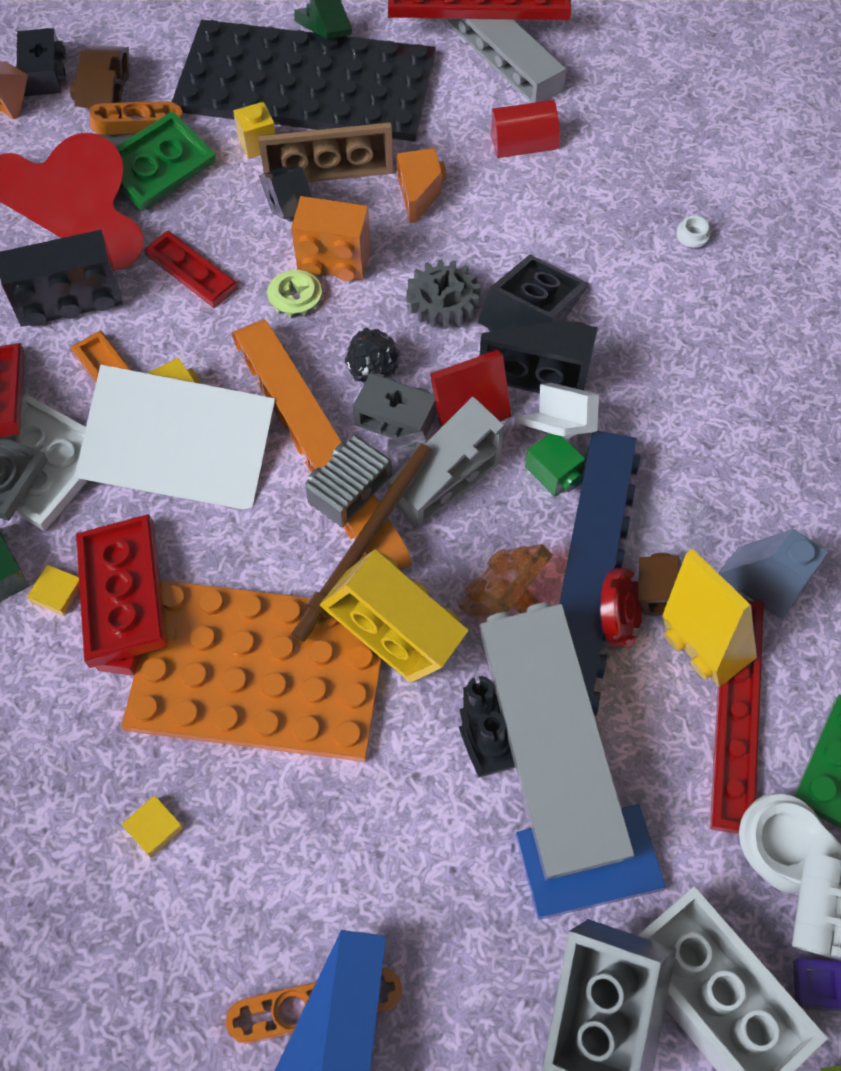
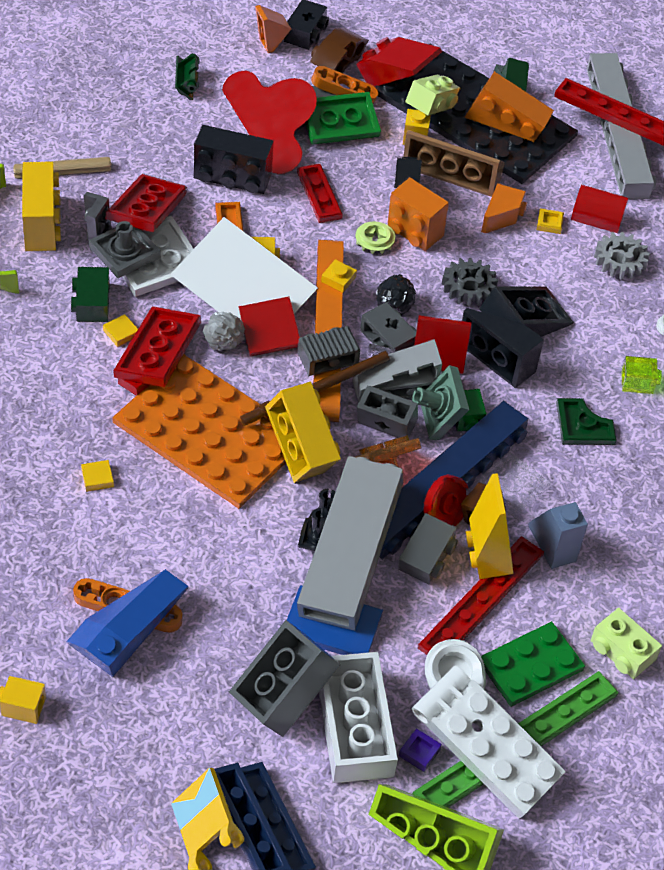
camera: 25 degrees right, 10 degrees down
white panel [518,383,599,436] -> none
none -> light grey piece [203,312,245,351]
none -> red tile [238,296,300,357]
none -> yellow plate [321,259,357,293]
none -> red slope [356,37,443,87]
none -> dark grey brick [357,385,418,441]
none -> dark grey brick [399,513,458,585]
none -> yellowish green brick [405,74,460,115]
none -> sand green plate [412,365,469,441]
none -> orange wedge [465,71,554,142]
none -> yellow tile [536,208,564,234]
none -> dark green tile [556,398,617,445]
none -> light grey gear [594,232,650,279]
none -> clear neon green brick [621,356,662,394]

